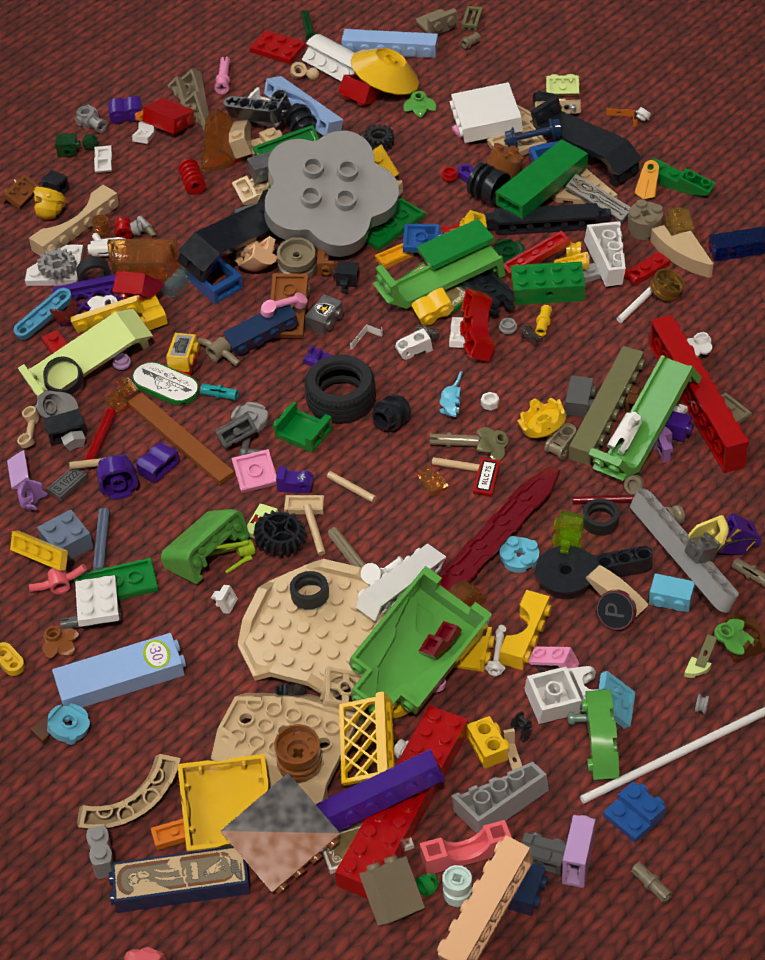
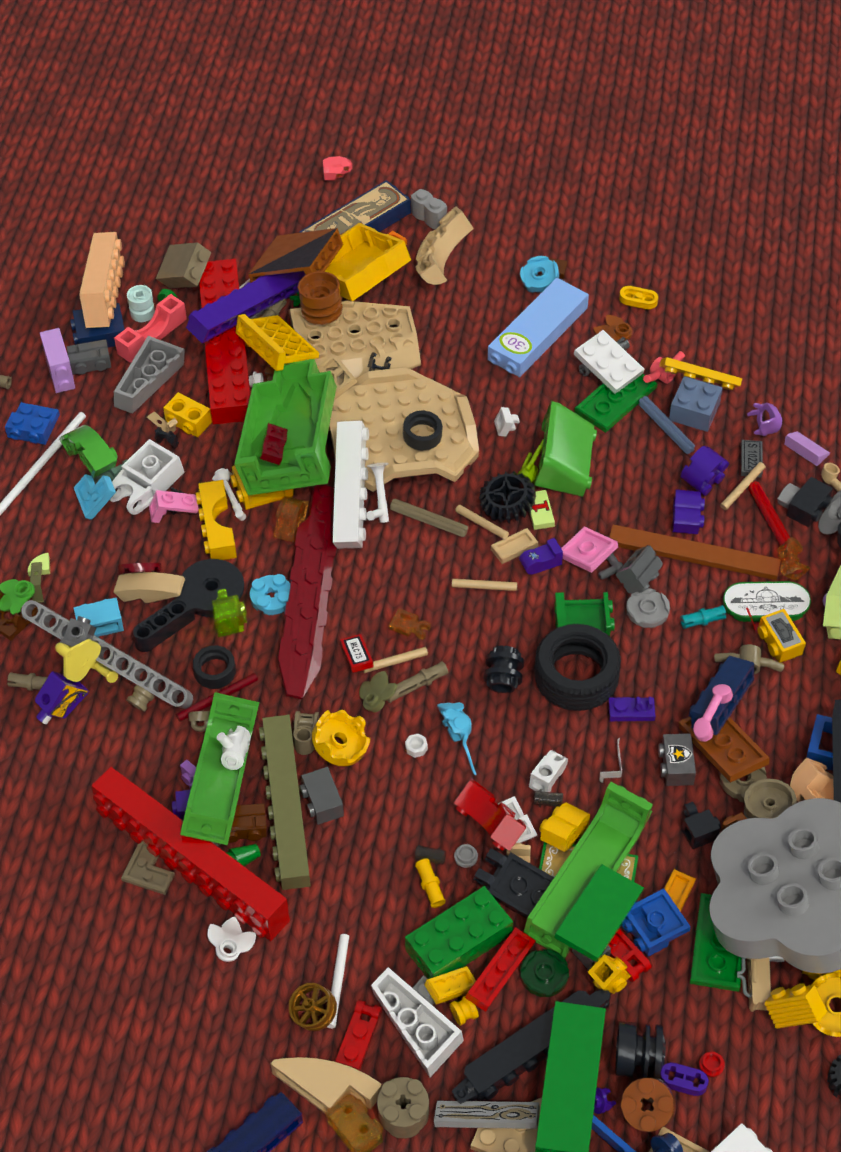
camera: 145 degrees right, 5 degrees up
light grey bush [695,694,709,715] -> none

